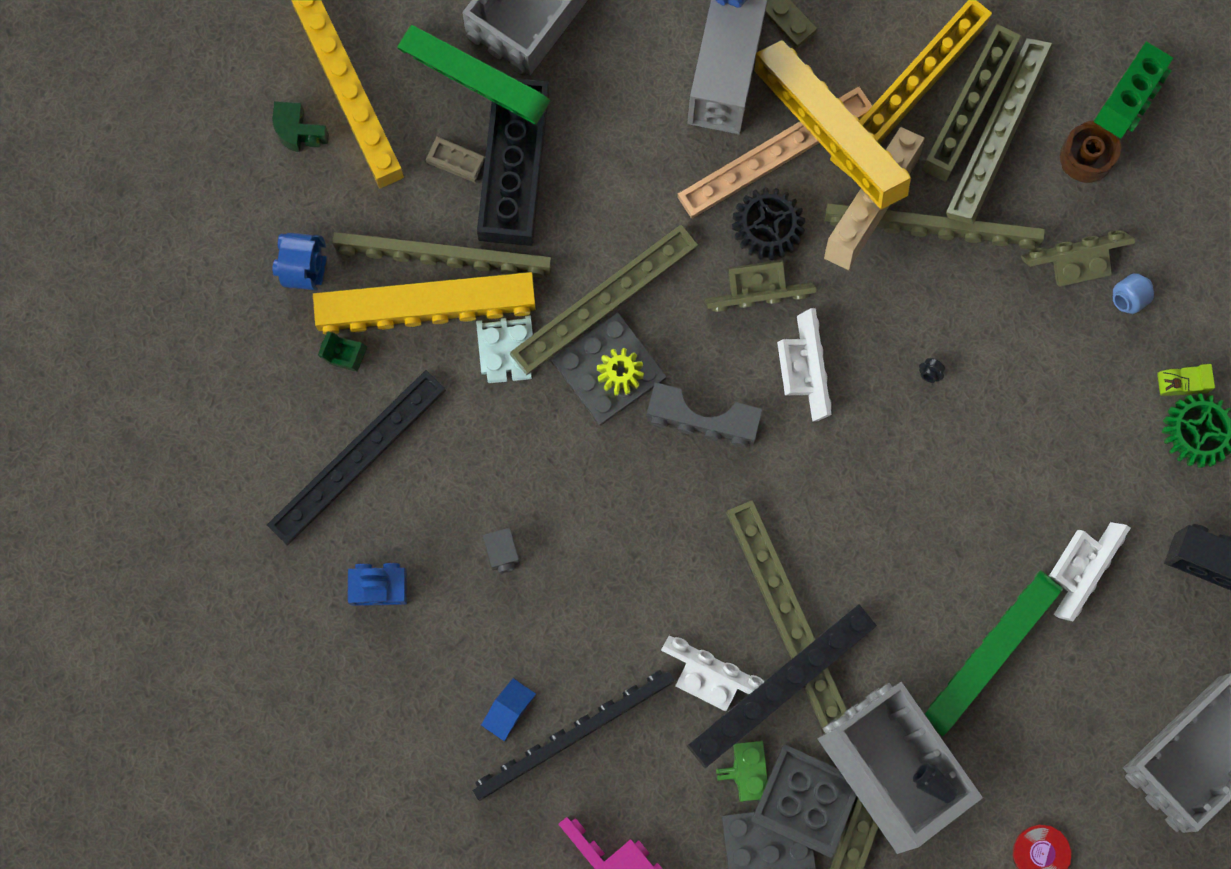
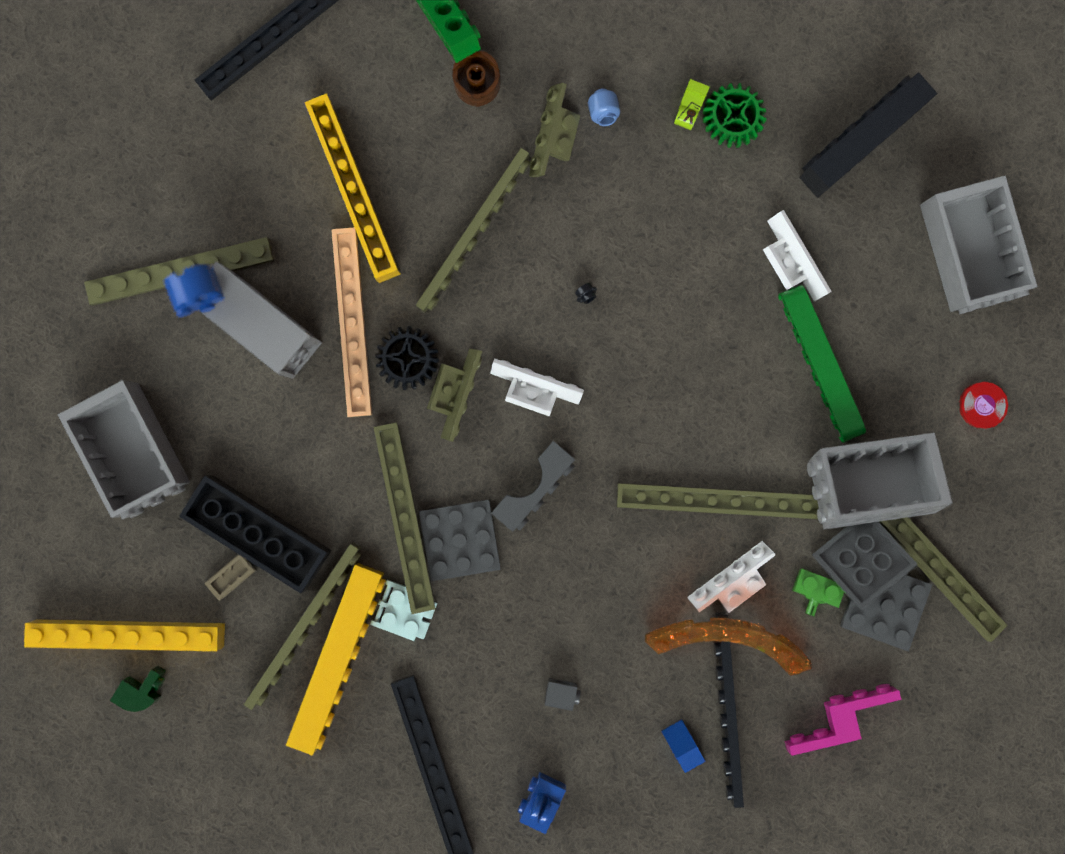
camera: 65 degrees left, 10 degrees up
blue brick [273,233,327,290] -> none
dark green bracket [318,331,367,372] -> none
green beam [397,25,551,125] -> none
neon yellow gear [597,348,644,395] -> none
black plate [687,604,877,768] -> none
yellow brick [755,40,911,210] -> none
tan brick [824,127,925,270] -> none
black cone [913,763,957,804] -> none
olive brick [922,24,1021,182] -> none
olive plate [946,38,1053,224] -> none
none -> clear orange plate [645,618,812,676]

